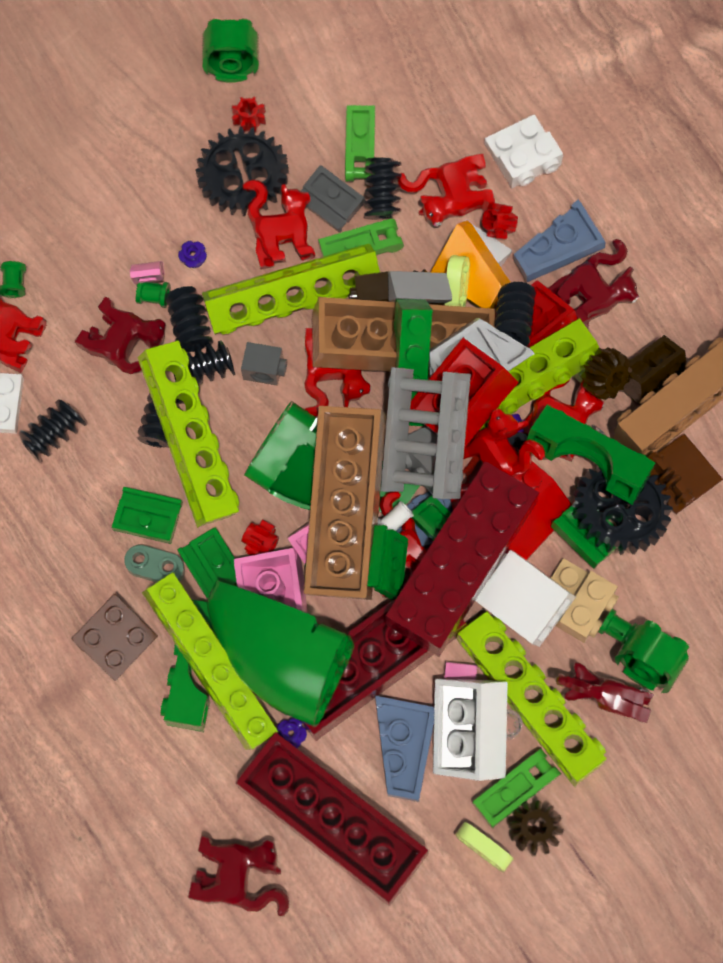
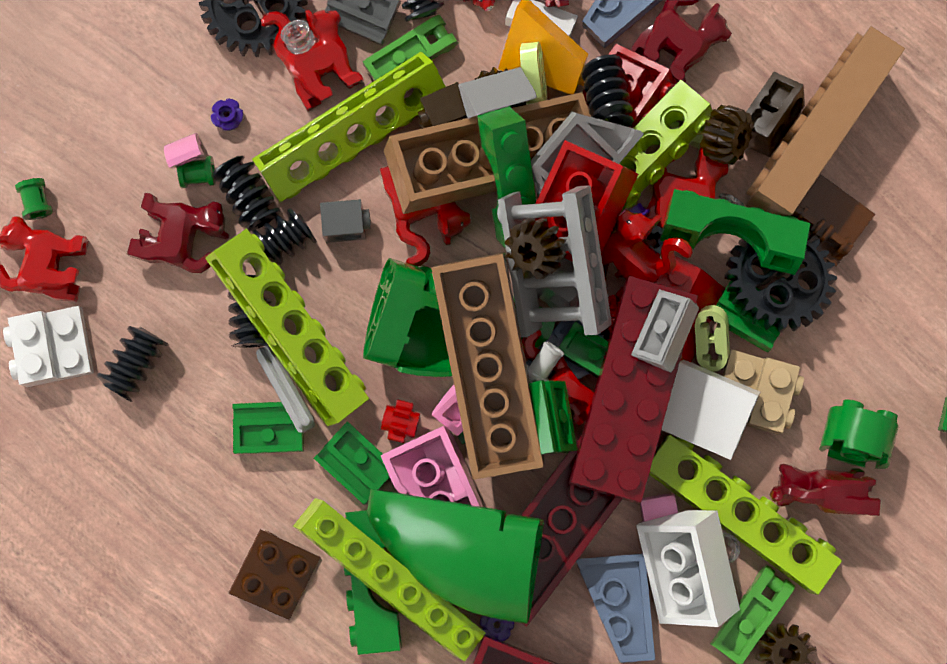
camera: 20 degrees left, 10 degrees up
sand green plate [124,545,185,583] -> none
green bush [598,609,638,647] -> none
none -> light grey axle [256,345,315,433]
none -> clear bush [281,20,315,54]
none -> dark brown gear [504,218,567,280]
none -> light grey slope [631,289,699,372]
none -> yellowish green beam [695,305,730,372]

